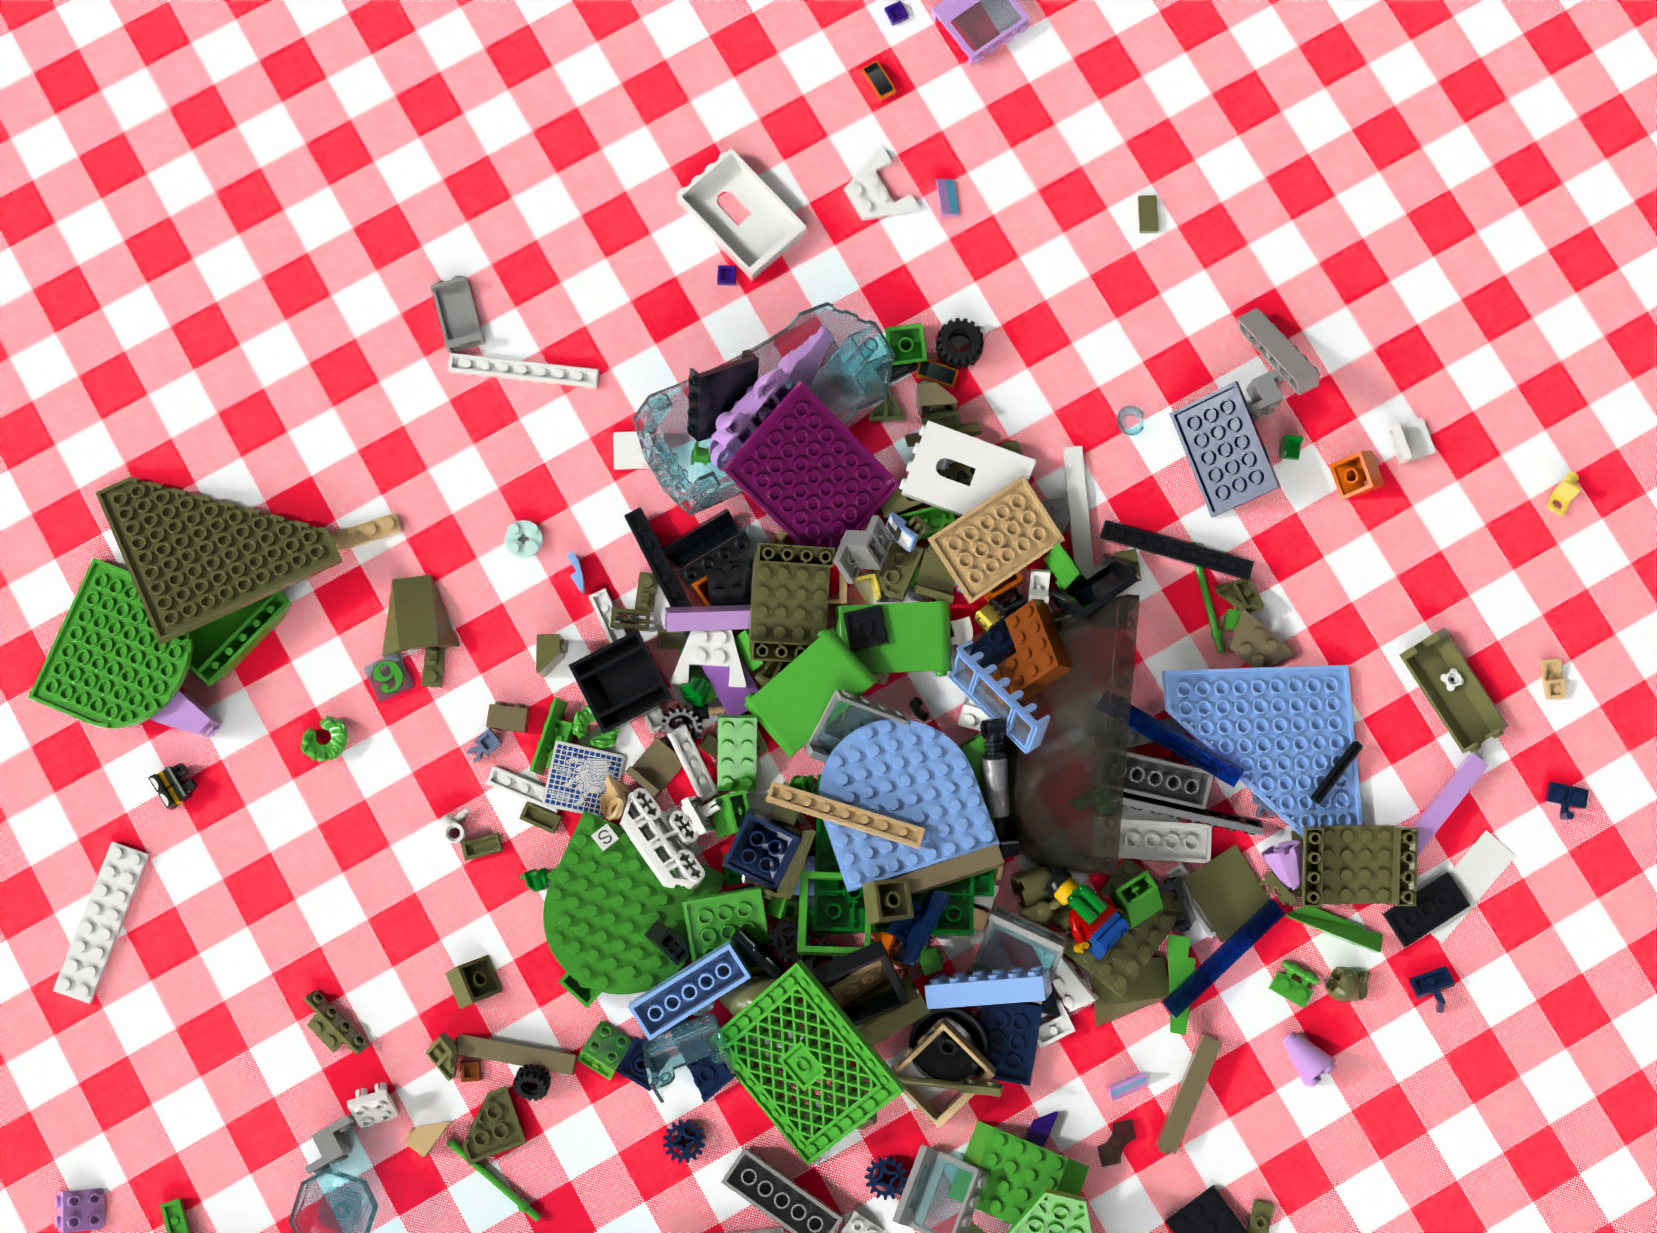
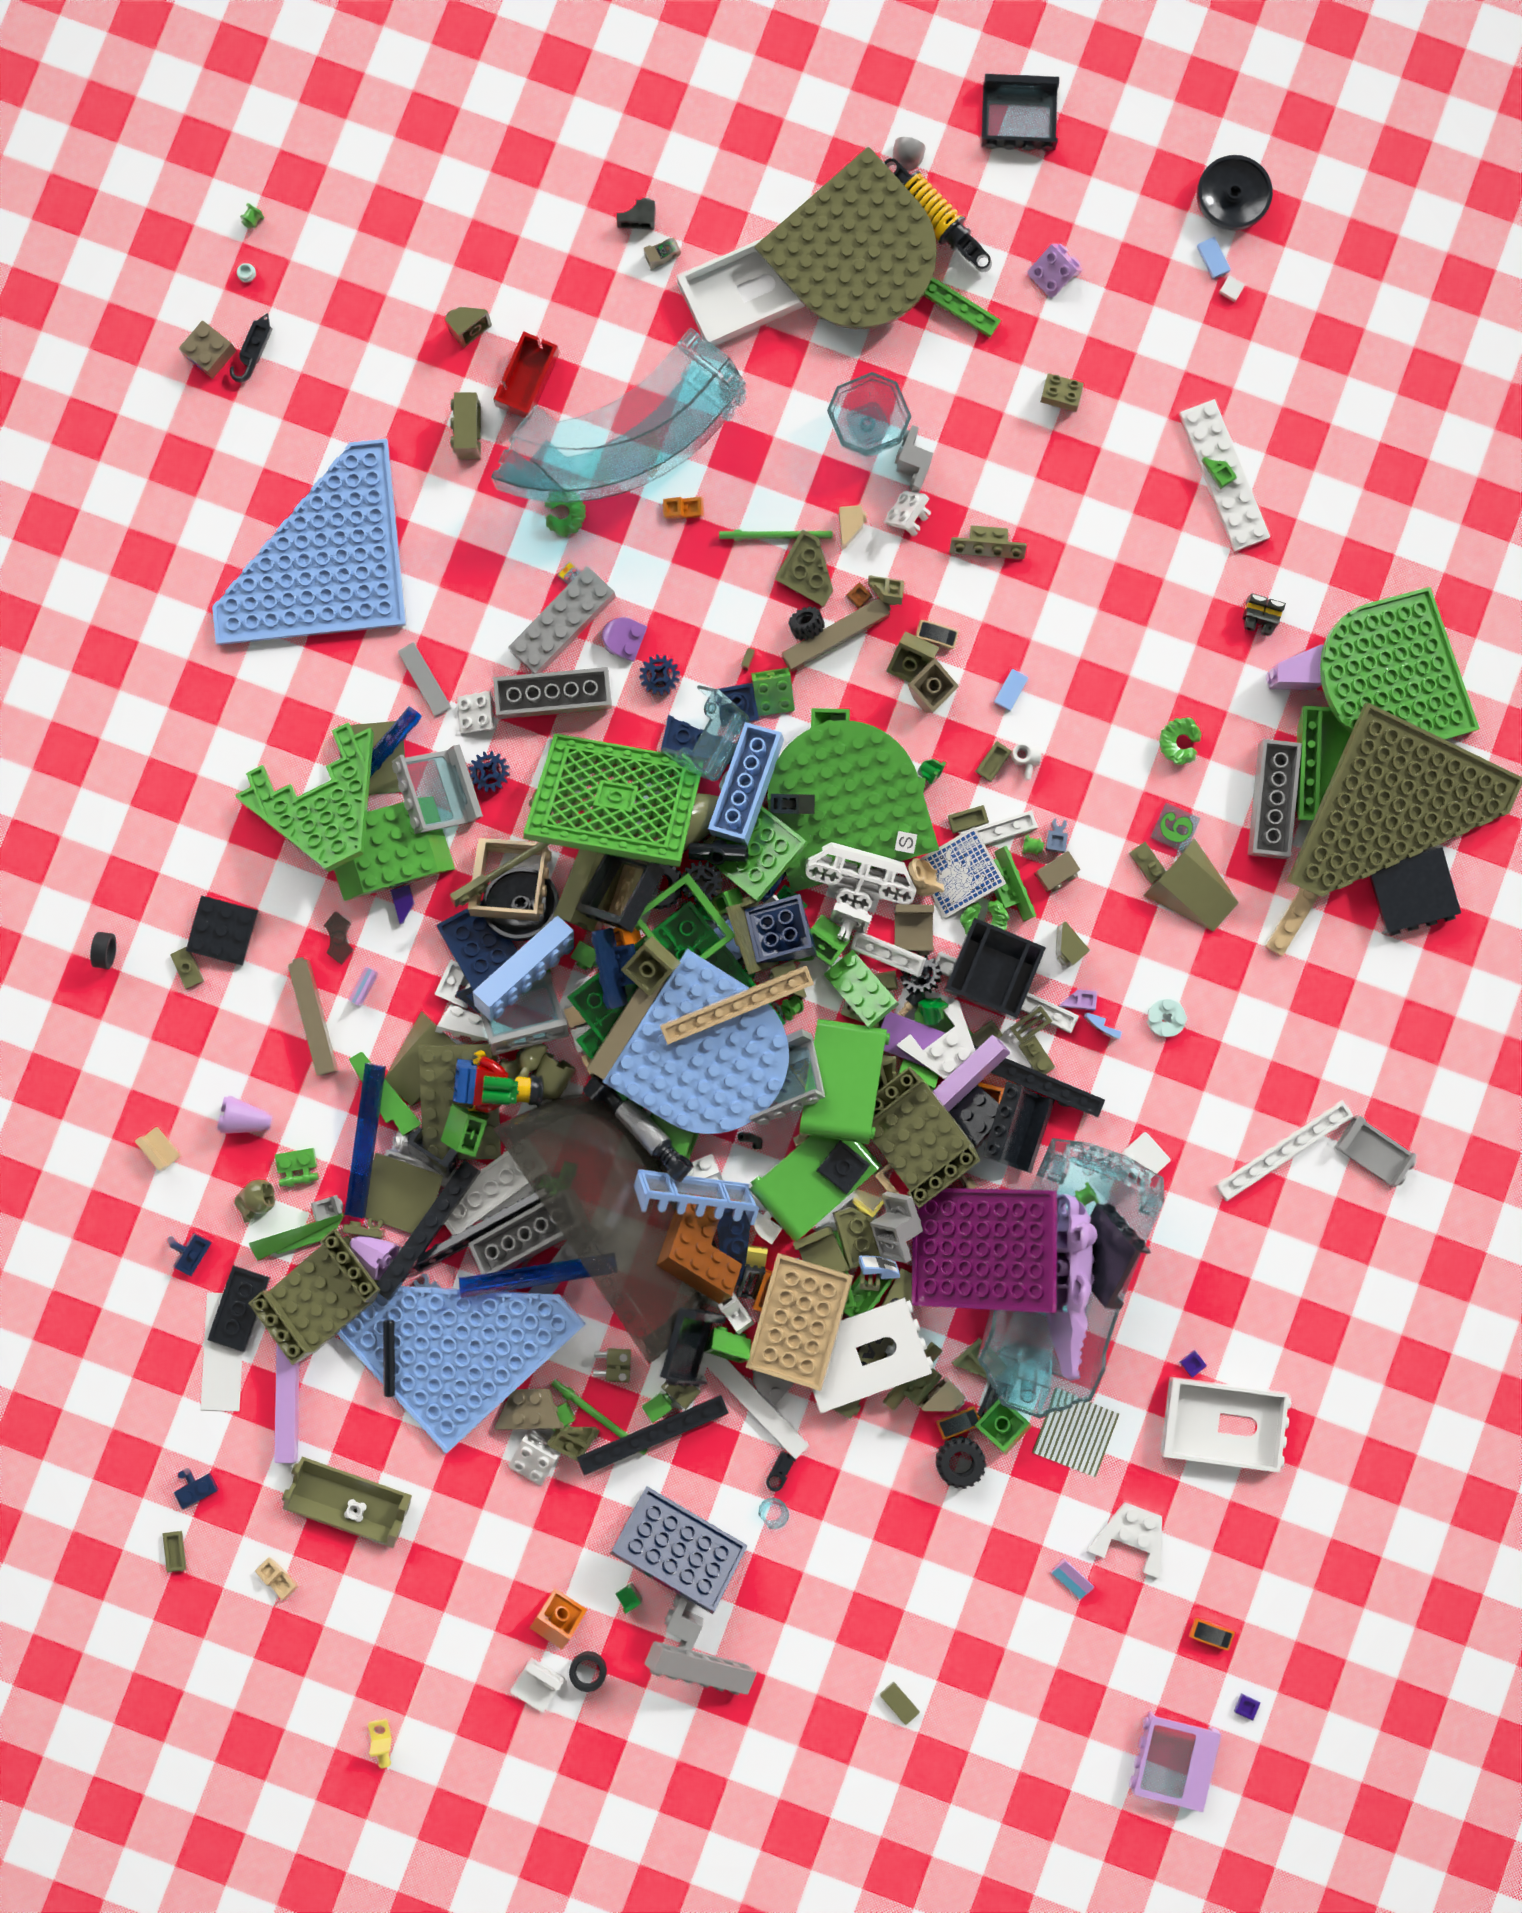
camera: 135 degrees right, 5 degrees up
none -> tan panel [135,1127,181,1171]
none -> olive tile [162,1530,187,1573]
none -> light grey bracket [310,1195,343,1222]
none -> black plate [377,1160,481,1301]
none -> white plate [393,1130,416,1151]
none -> white bracket [508,1429,560,1486]
none -> black tyre [569,1651,607,1692]
none -> olive piece [593,1348,631,1383]
none -> medium lavender slope [601,617,648,662]
none -> bright green brick [642,1391,673,1423]
none -> olive tile [741,648,755,671]
none -> black piece [766,1451,796,1491]
none -> dark tan slope [908,658,959,713]
none -> slope [915,619,959,649]
none -> light blue tile [994,669,1029,711]
none -> bright green brick [1022,834,1044,856]
none -> sticker [1032,1389,1120,1478]
none -> olive plate [1040,373,1084,412]
none -> lavender tile [1060,989,1097,1011]
none -> bright green tile [1201,457,1237,489]
none -> light grey brick [1248,739,1302,859]
none -> black panel [1370,847,1461,936]

